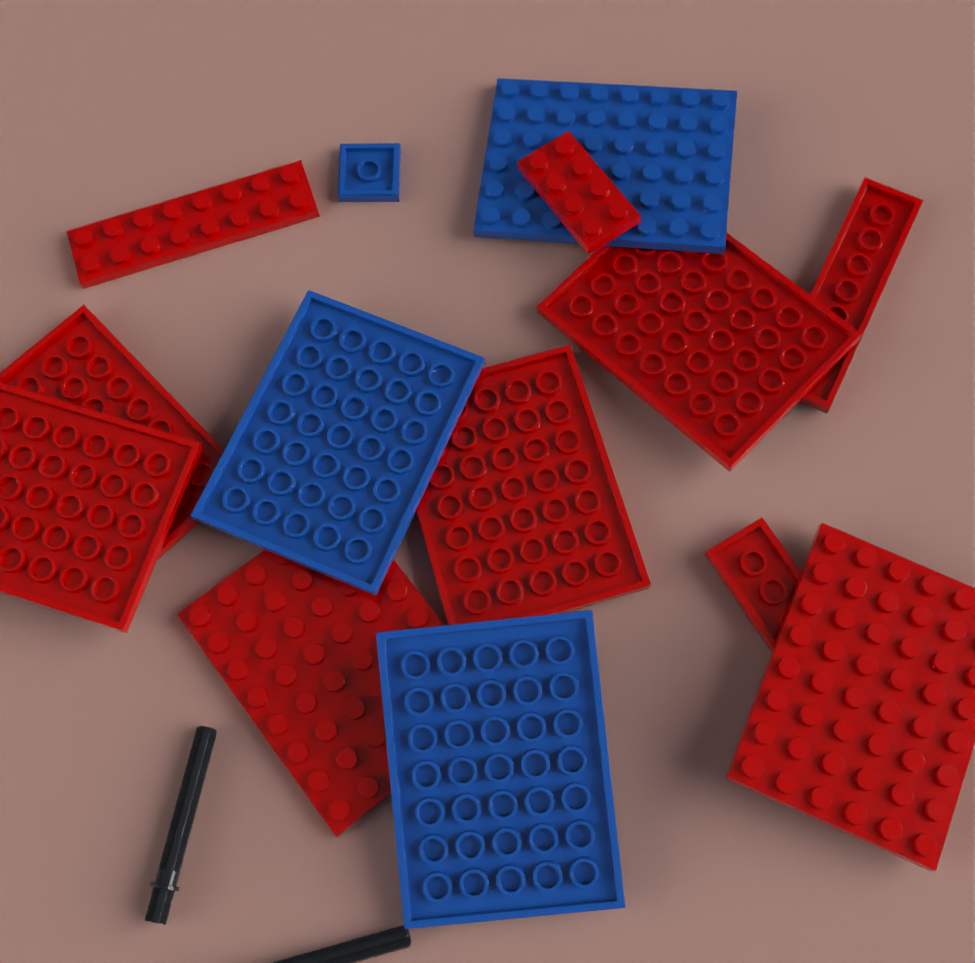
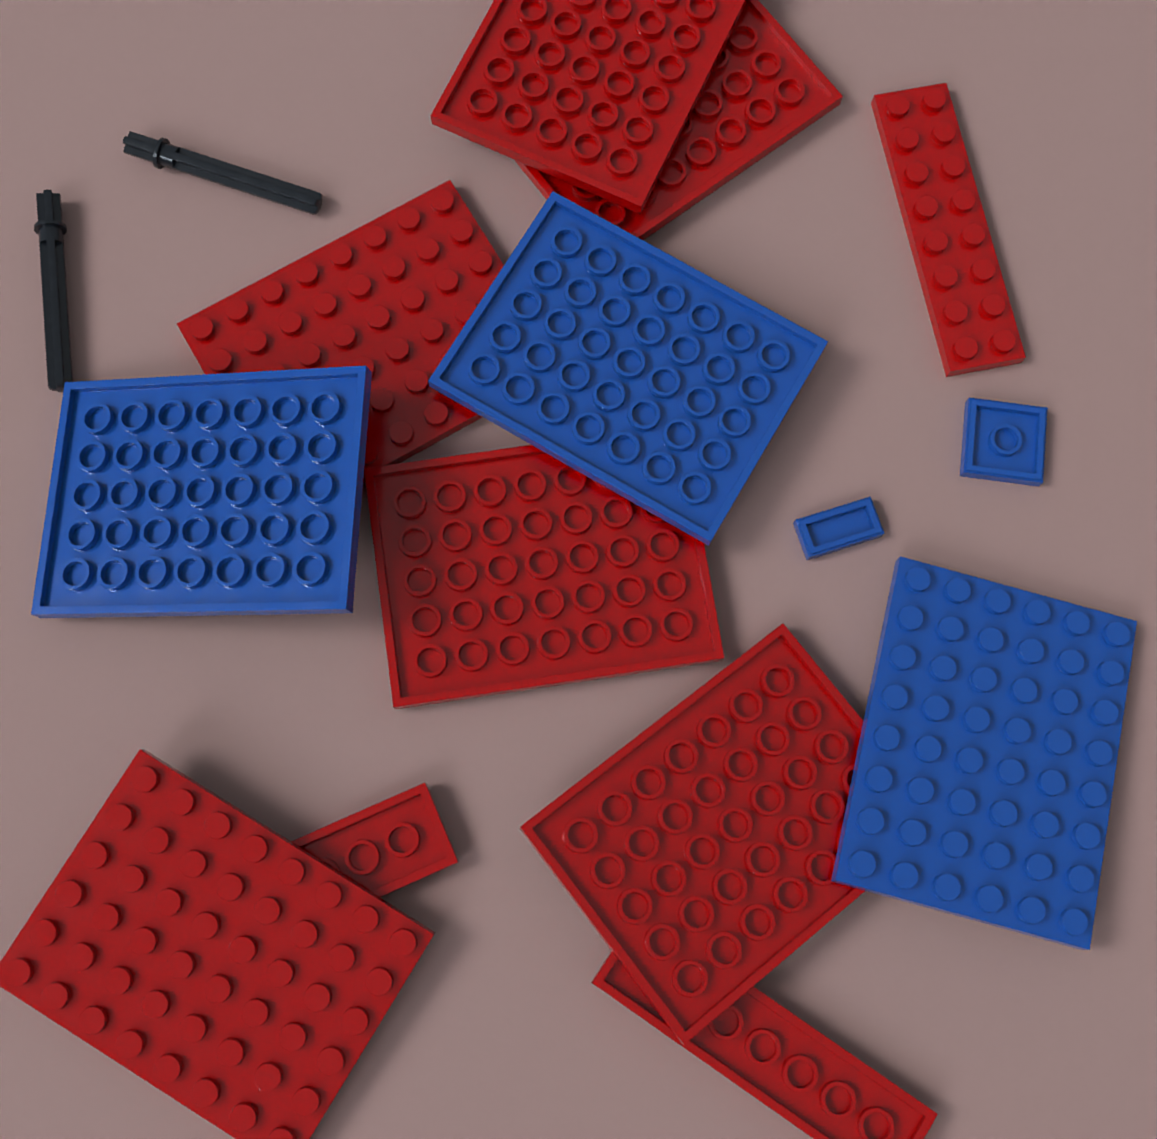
camera: 90 degrees right, 5 degrees up
red plate [517,131,641,255] -> none
none -> blue tile [793,496,885,560]

